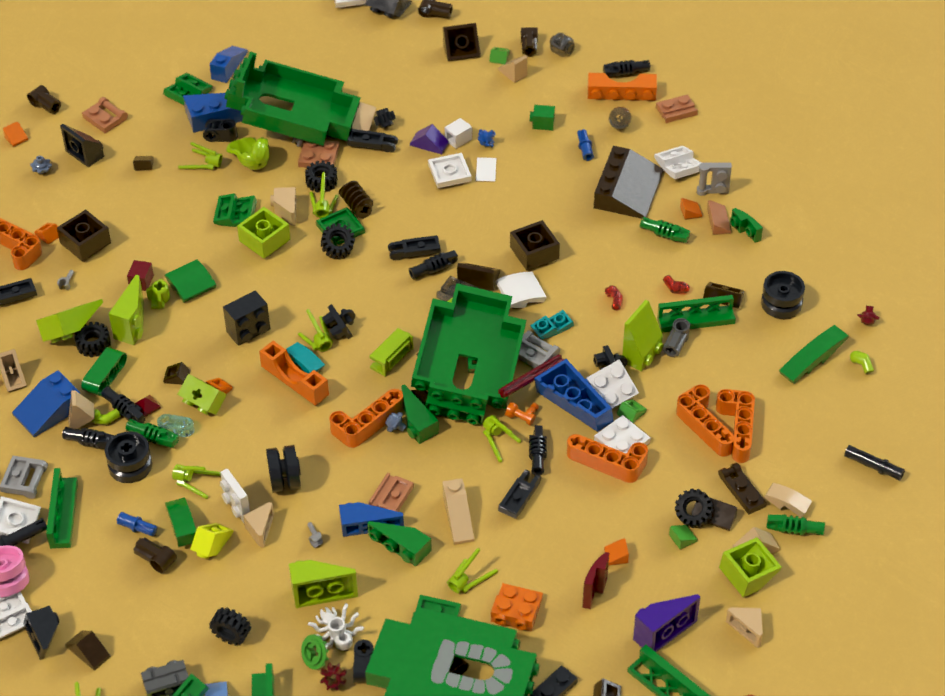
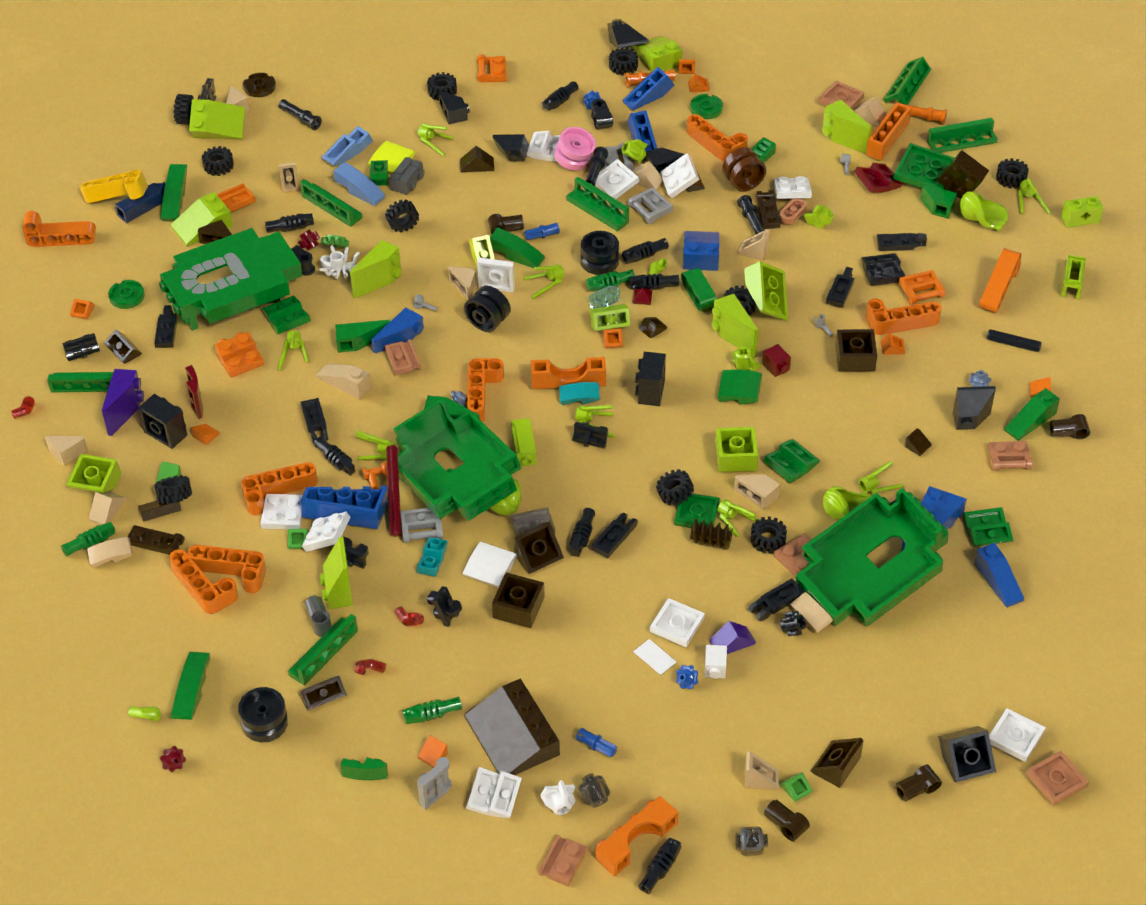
camera: 135 degrees right, 0 degrees up
tan slope [68,390,95,429] -> none
green brick [530,105,555,131] -> none
nougat slope [707,200,731,234] -> none
black pin [844,445,905,481] -> none
none -> black brick [138,394,188,449]
none -> black hips [426,586,462,627]
none -> white piece [540,780,575,815]
none -> green slope [1004,388,1060,441]

